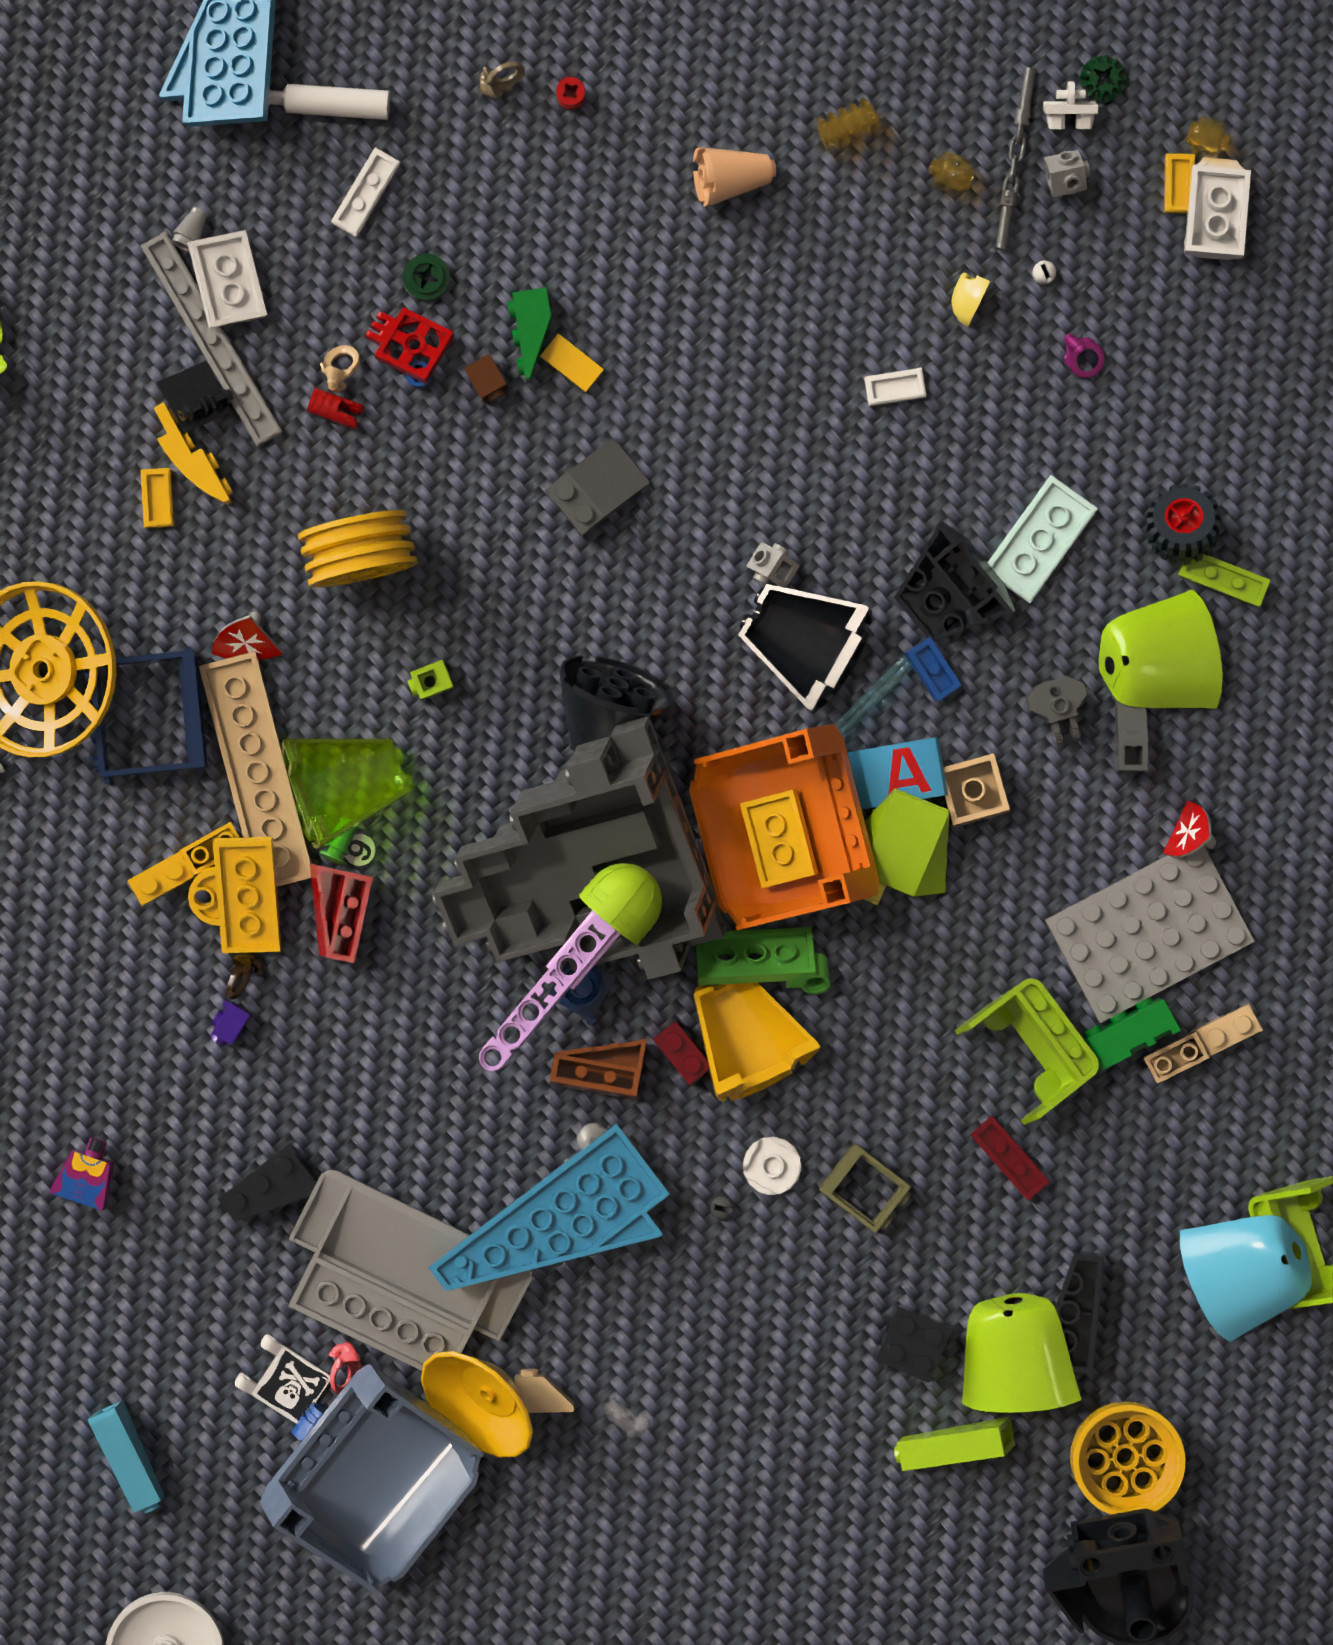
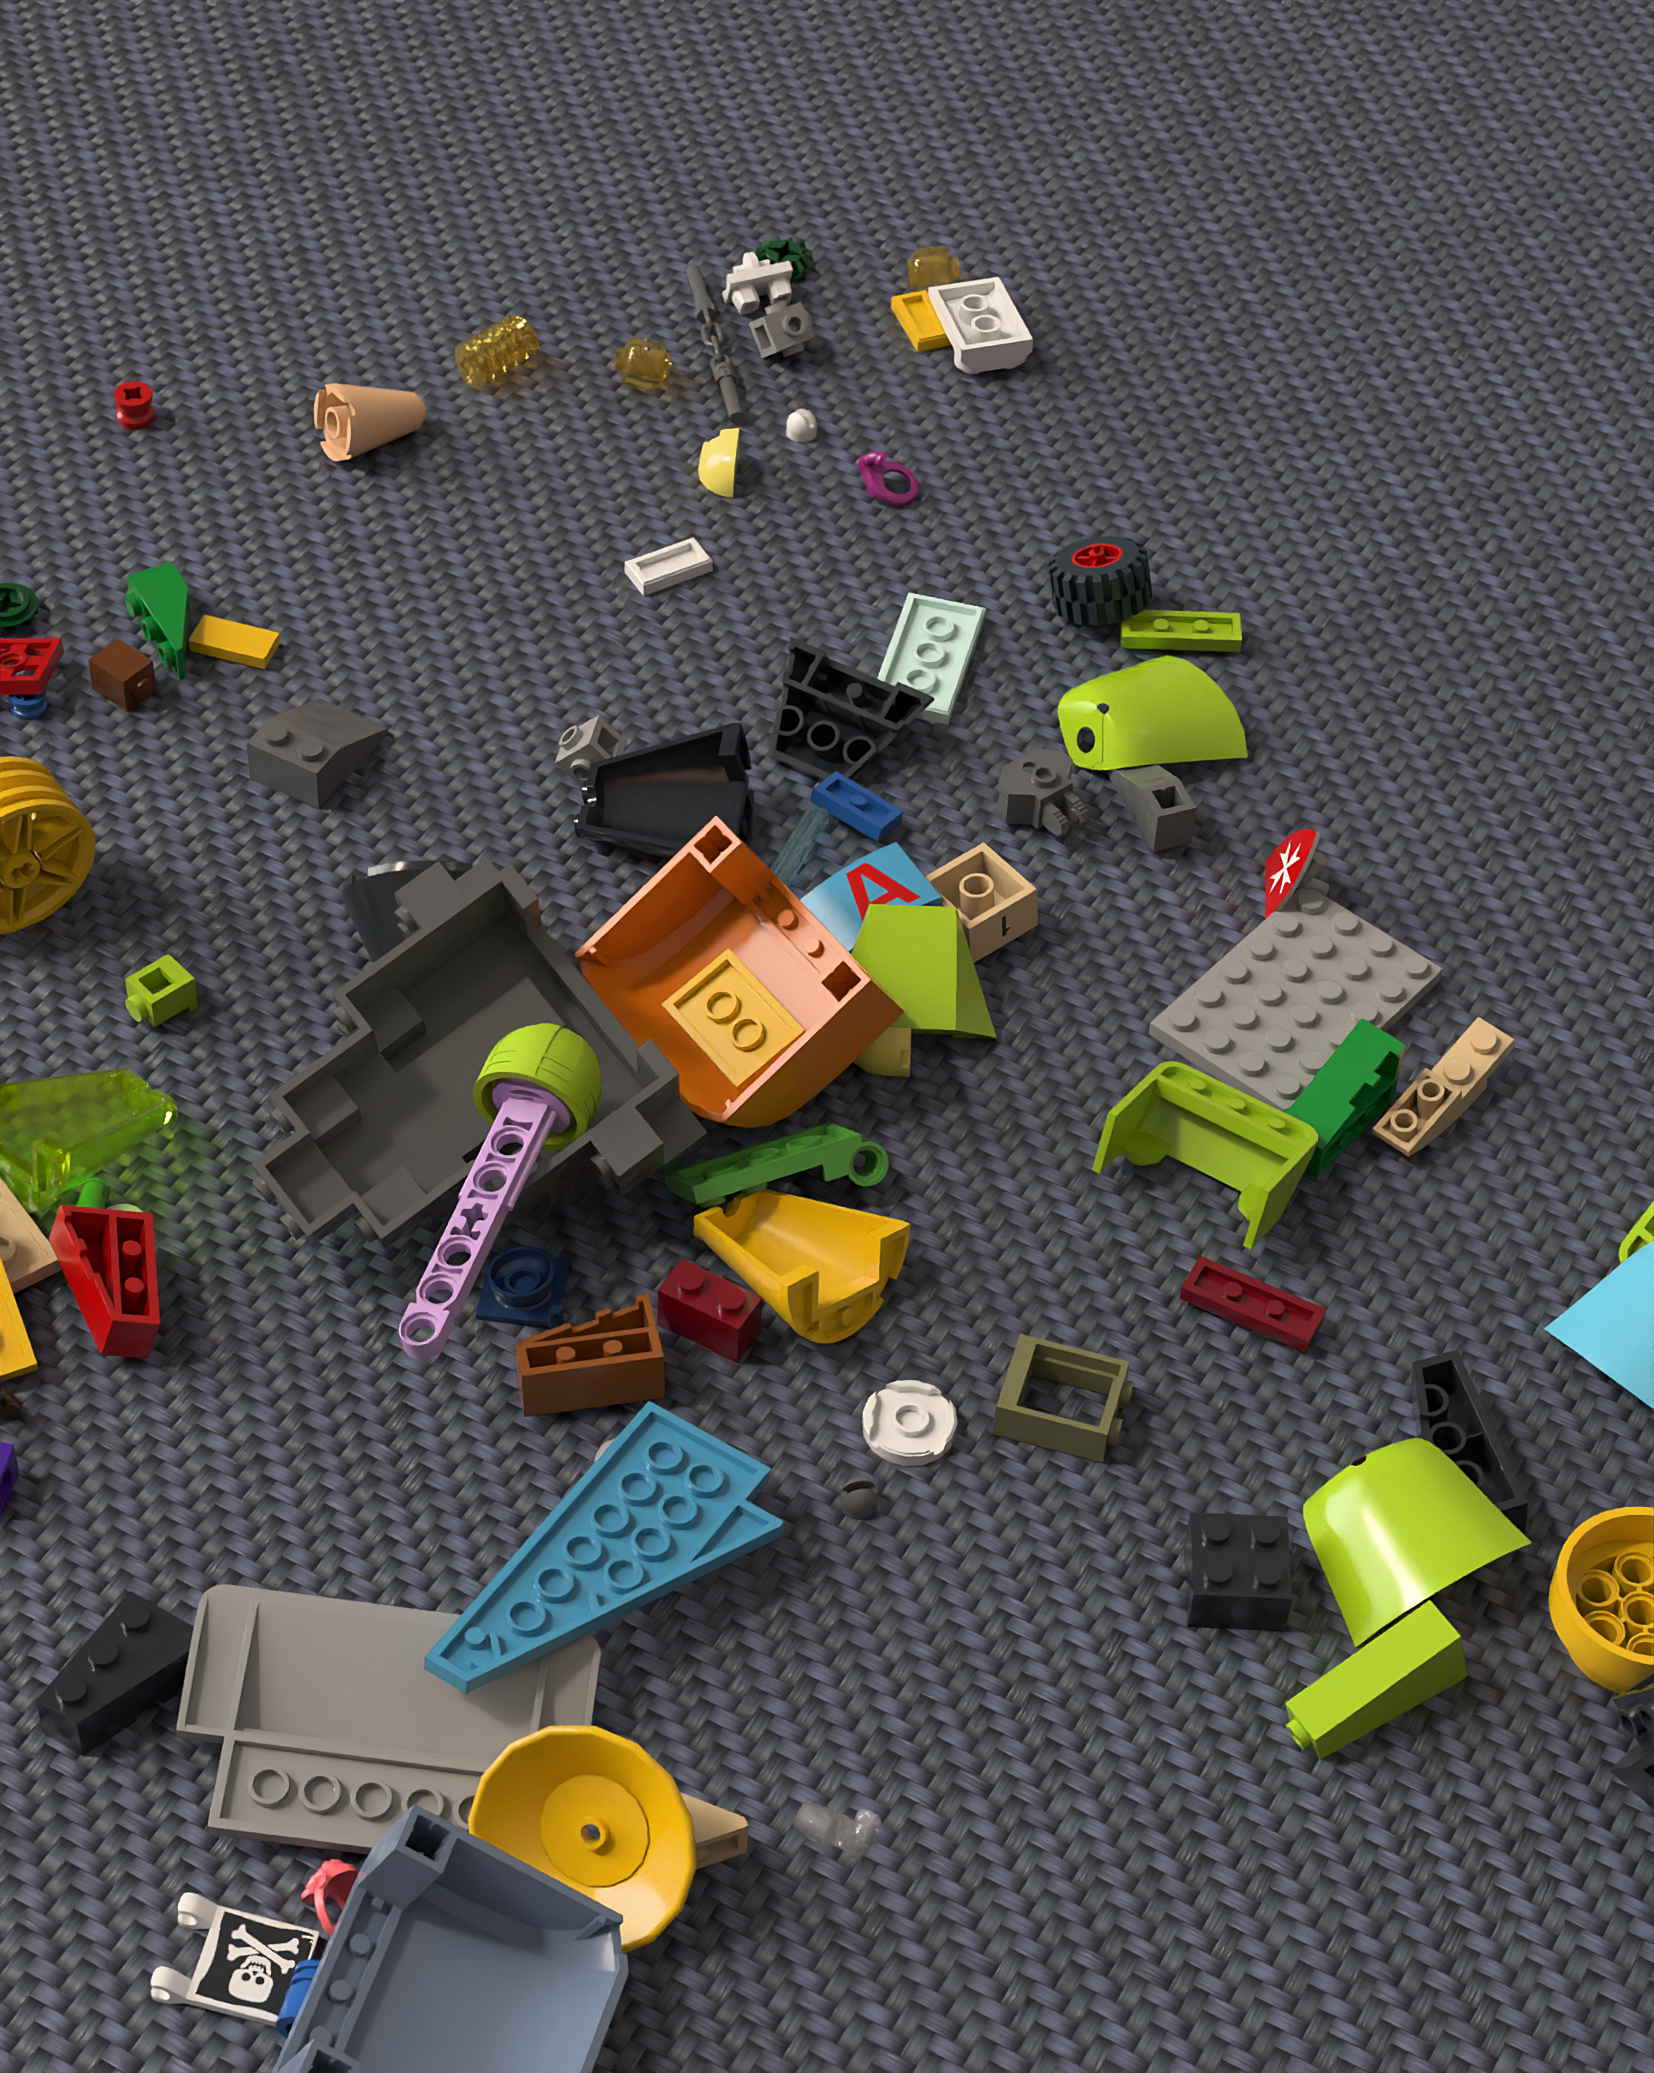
camera: 25 degrees left, 40 degrees down
dark tan piece [479,61,525,99] -> none

